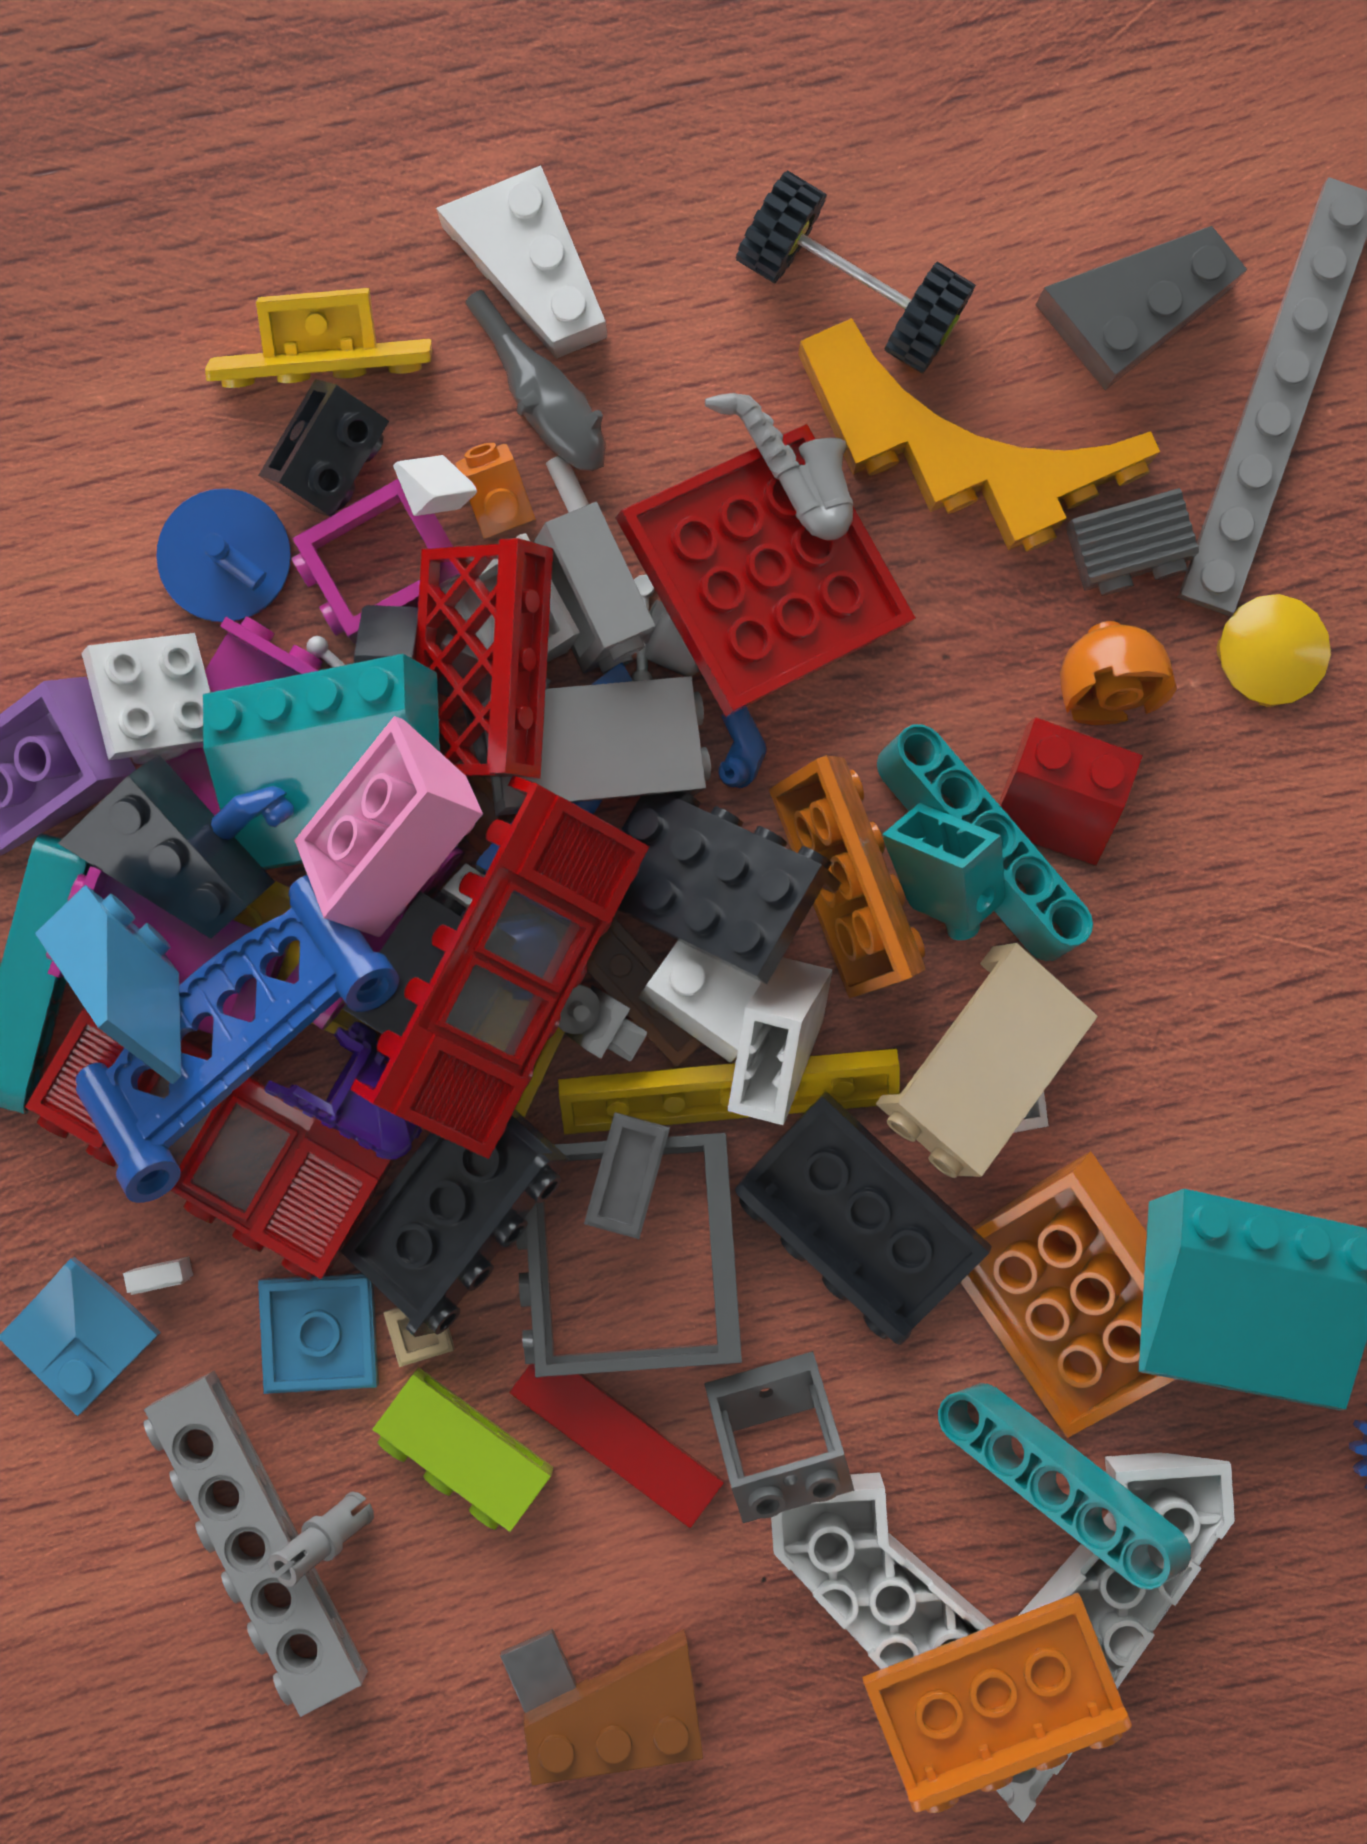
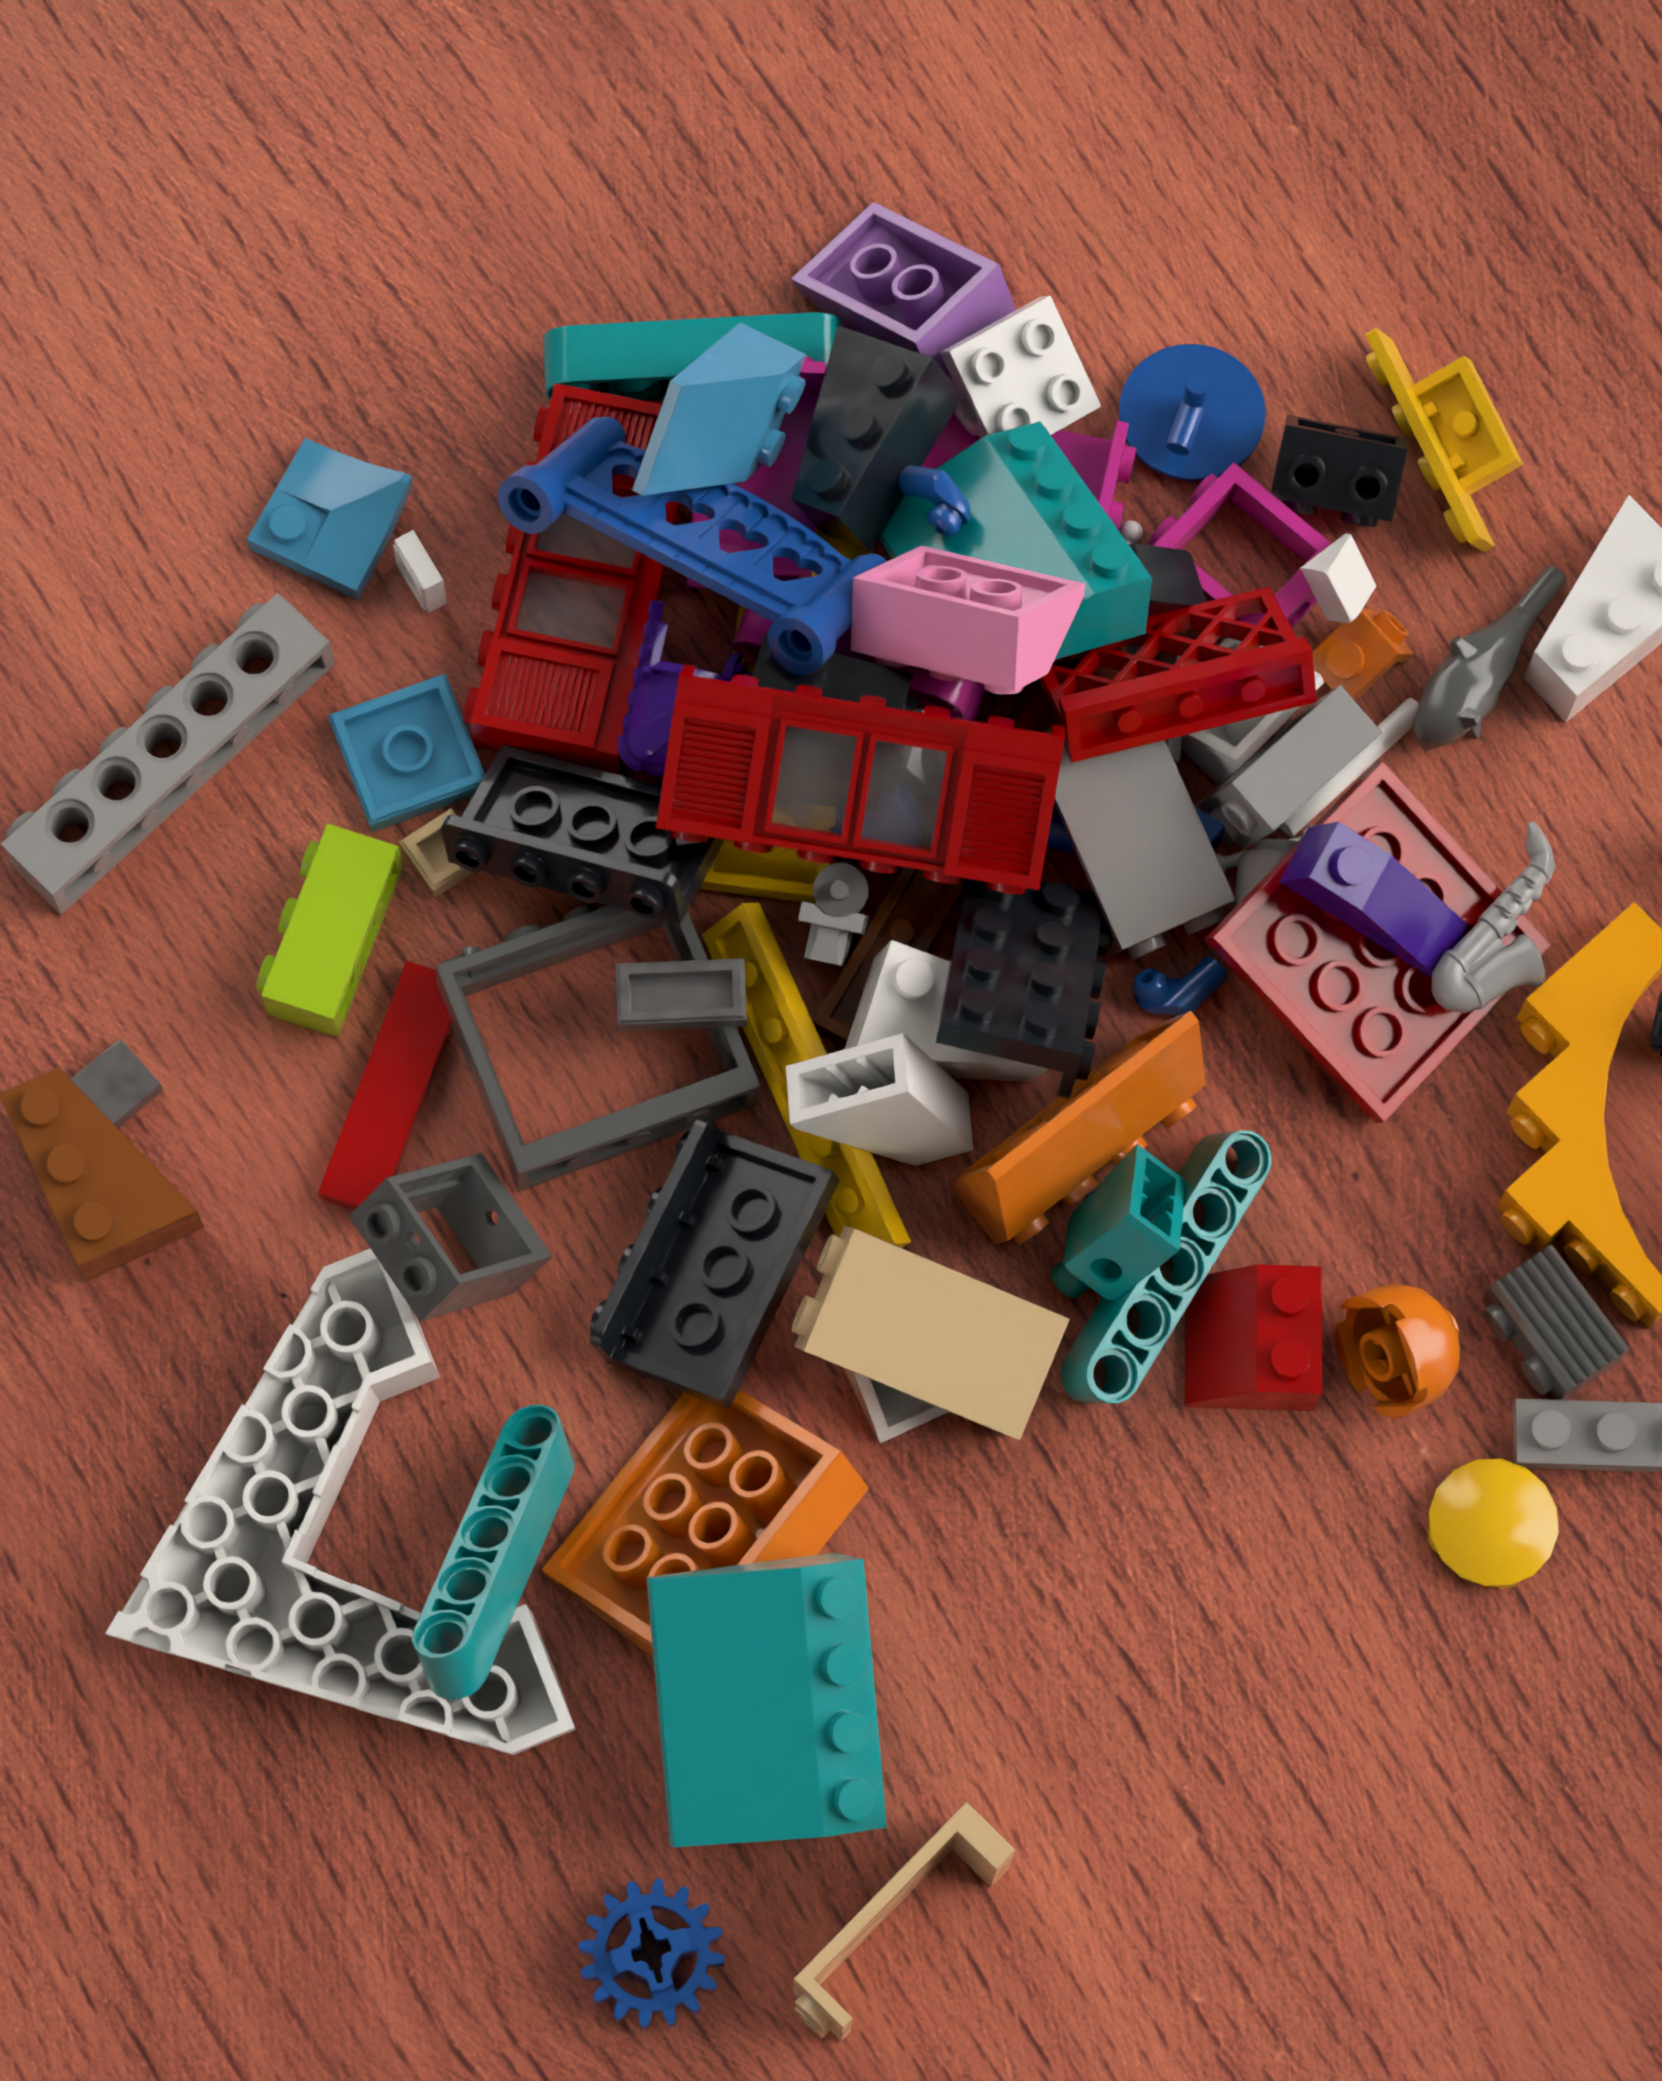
camera: 70 degrees right, 15 degrees down
light grey pin [269,1491,374,1587] -> none
orange bracket [862,1592,1132,1813] -> none
none -> dark purple slope [1279,821,1468,978]

